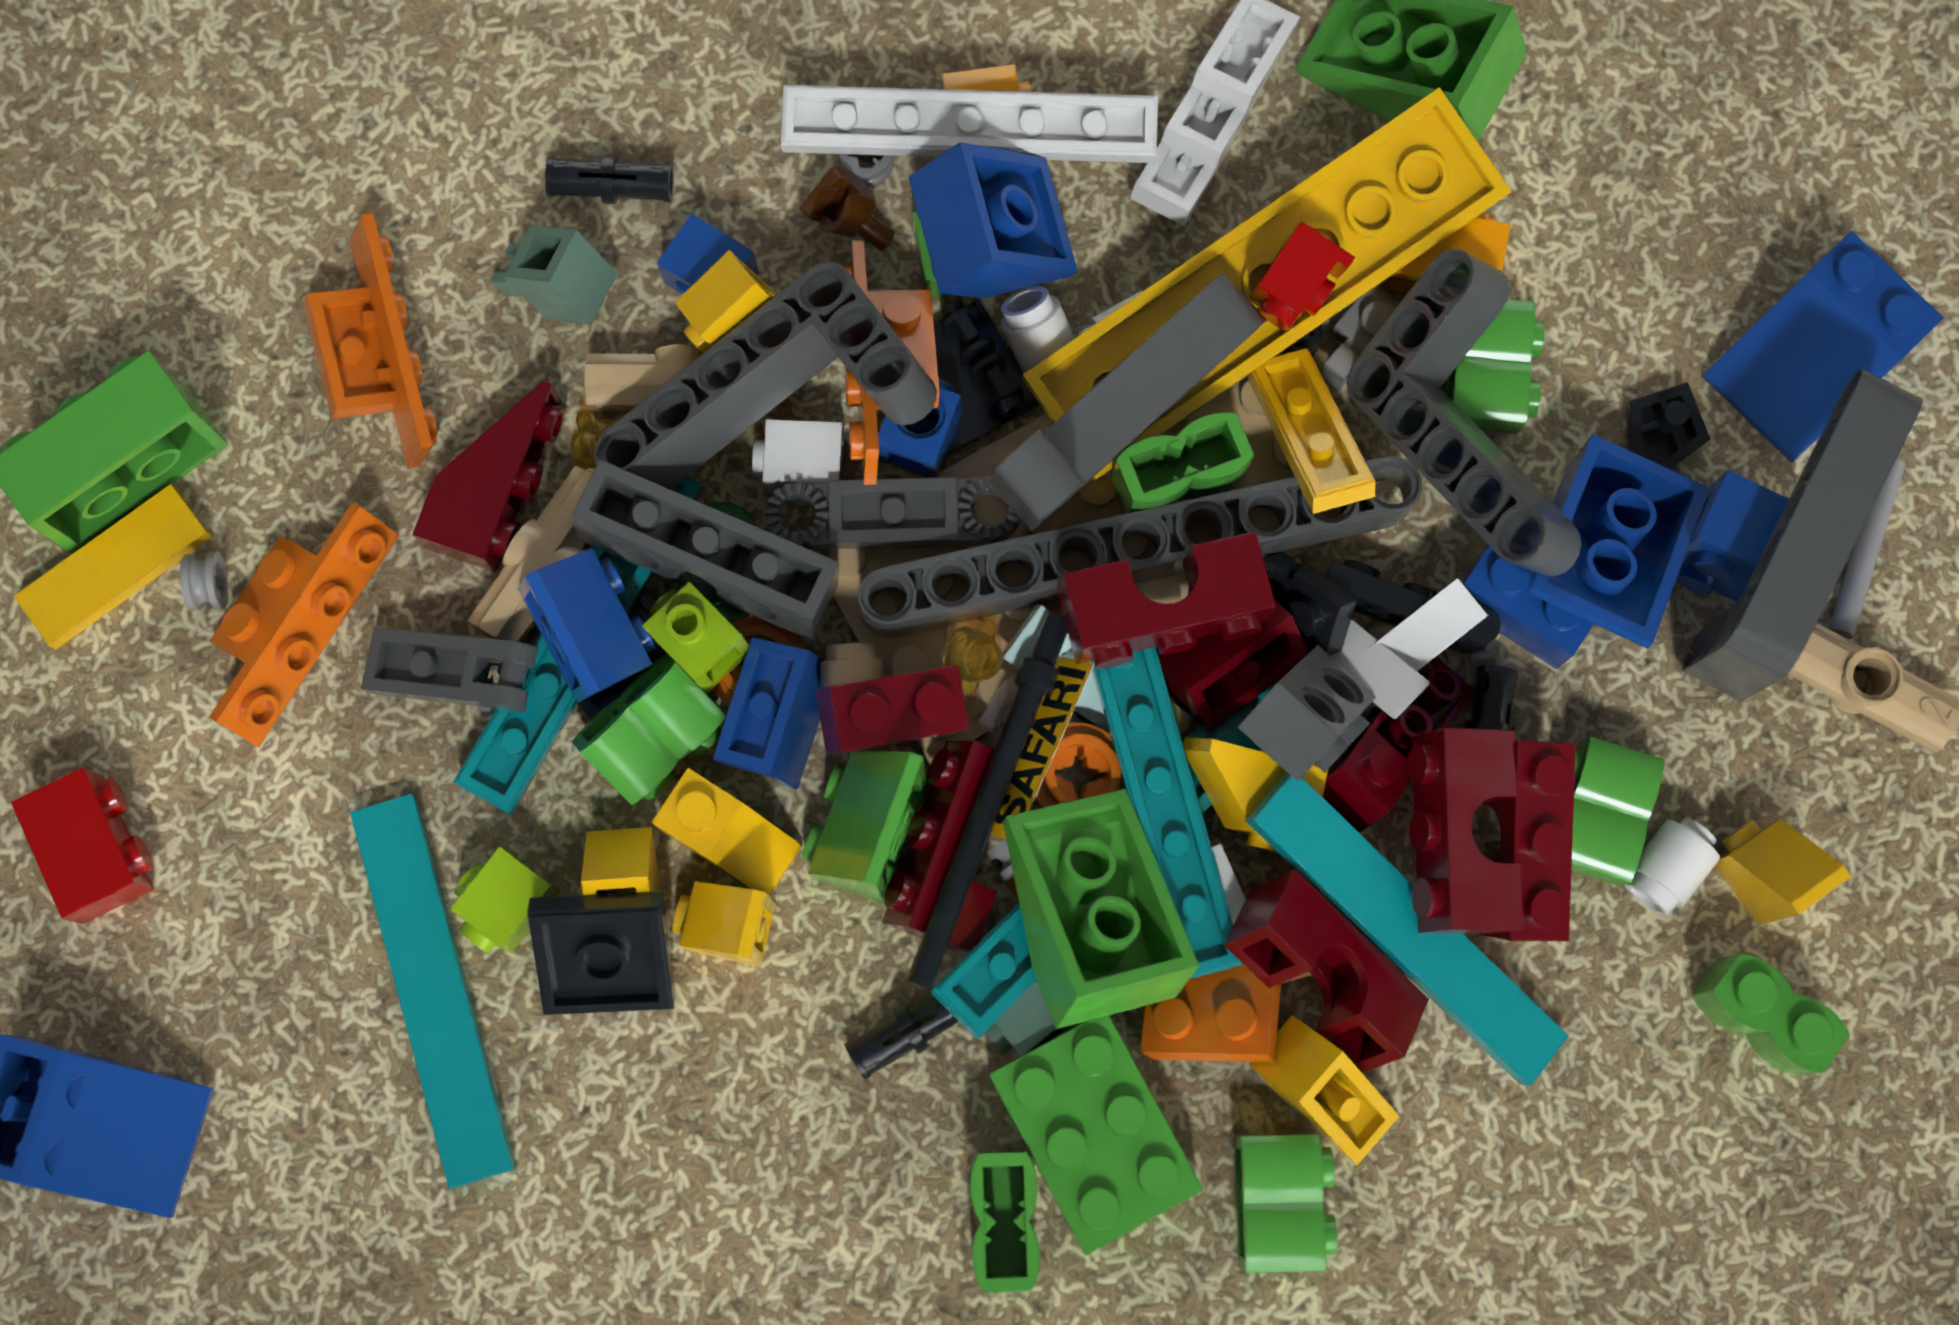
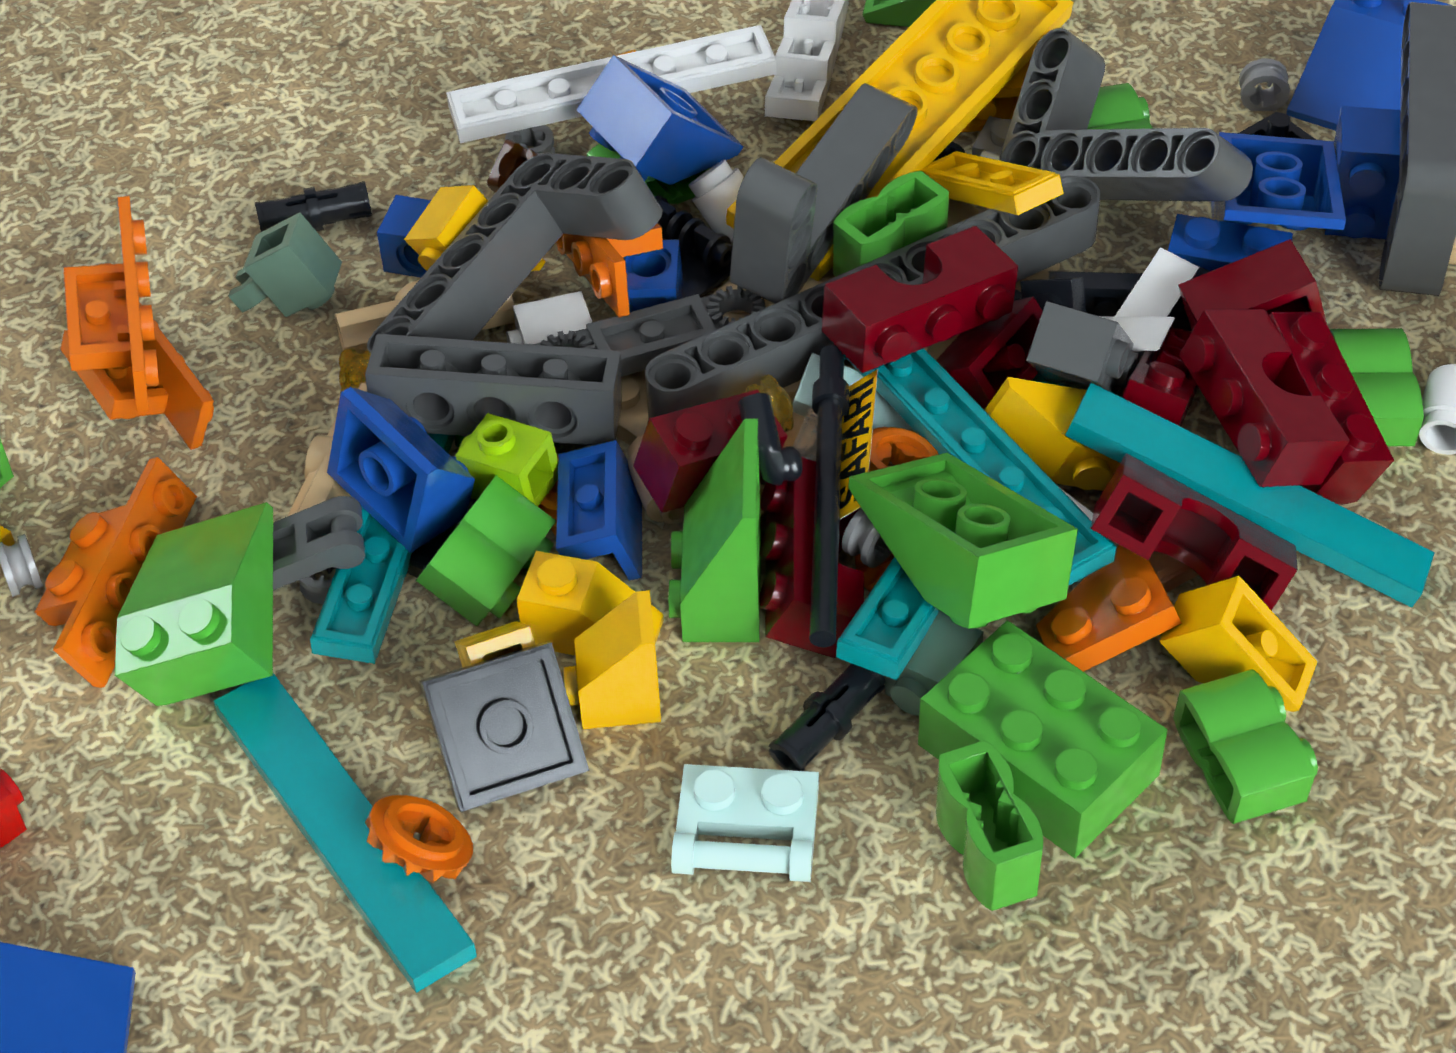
camera: 15 degrees left, 30 degrees down
dark red slope [412,381,565,572] -> none
lime brick [450,846,560,954] -> none
red brick [1249,221,1355,331] -> none
none -> orange bracket [64,196,159,412]
none -> bright green slope [115,502,273,706]
none -> orange gear [365,795,473,883]
none -> light aqua plate [671,764,819,882]
none -> black arm [738,393,803,486]
none -> dark red brick [1178,239,1327,330]
none -> light grey bush [1239,58,1290,111]

